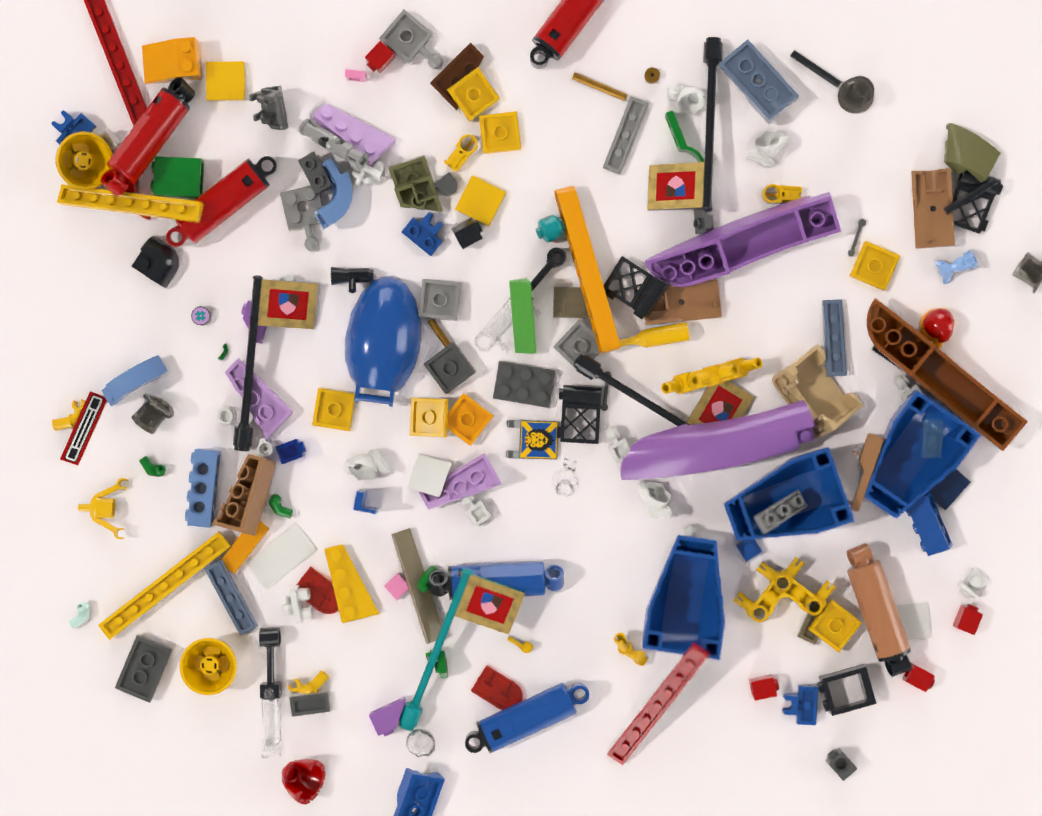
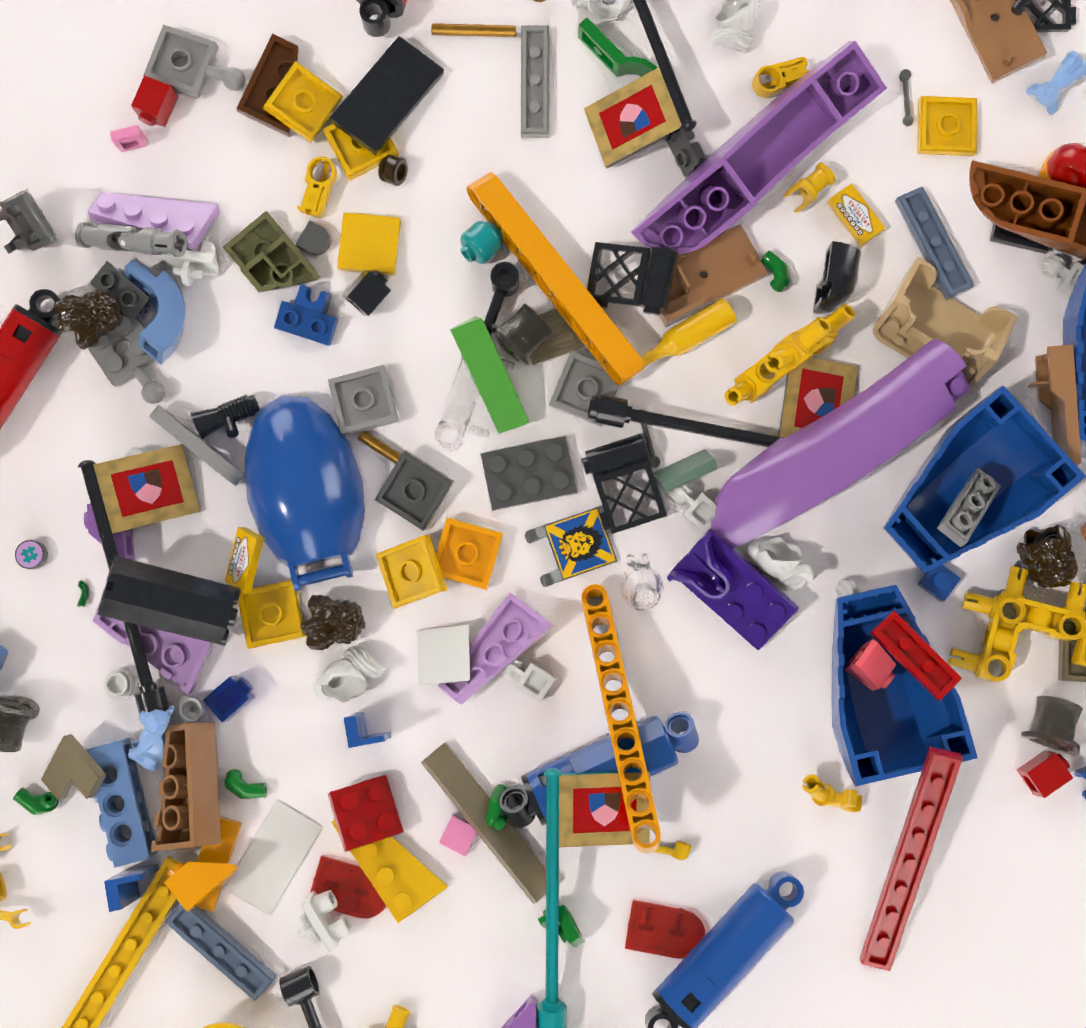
camera: 20 degrees left, 5 degrees down
none -> dark tan tile [41,734,107,800]
none -> dark brown hair [54,290,123,350]
none -> black brick [97,556,241,646]
none -> blue panel [104,863,159,912]
none -> light blue animal [128,705,174,771]
none -> light grey beam [149,405,245,486]
none -> light orange slope [164,861,239,911]
none -> yellow tile [224,527,265,593]
none -> dark brown hair [300,595,366,651]
none -> red plate [327,775,404,852]
none -> black tile [329,36,444,156]
none -> dark brown tile [378,155,408,186]
none -> clear smoke piece [491,304,553,367]
none -> light orange beam [581,584,661,853]
none -> sand green tile [653,449,718,492]
none -> dark purple plate [667,529,799,651]
none -> green arm [761,250,791,292]
none -> yellow piece [783,162,836,213]
none -> black brick [813,241,861,314]
none -> tile [827,183,886,247]
none -> coral slope [843,639,896,691]
none -> red plate [870,611,962,701]
none -> dark brown hair [1016,524,1078,588]
none -> clear smoke piece [1020,695,1083,756]

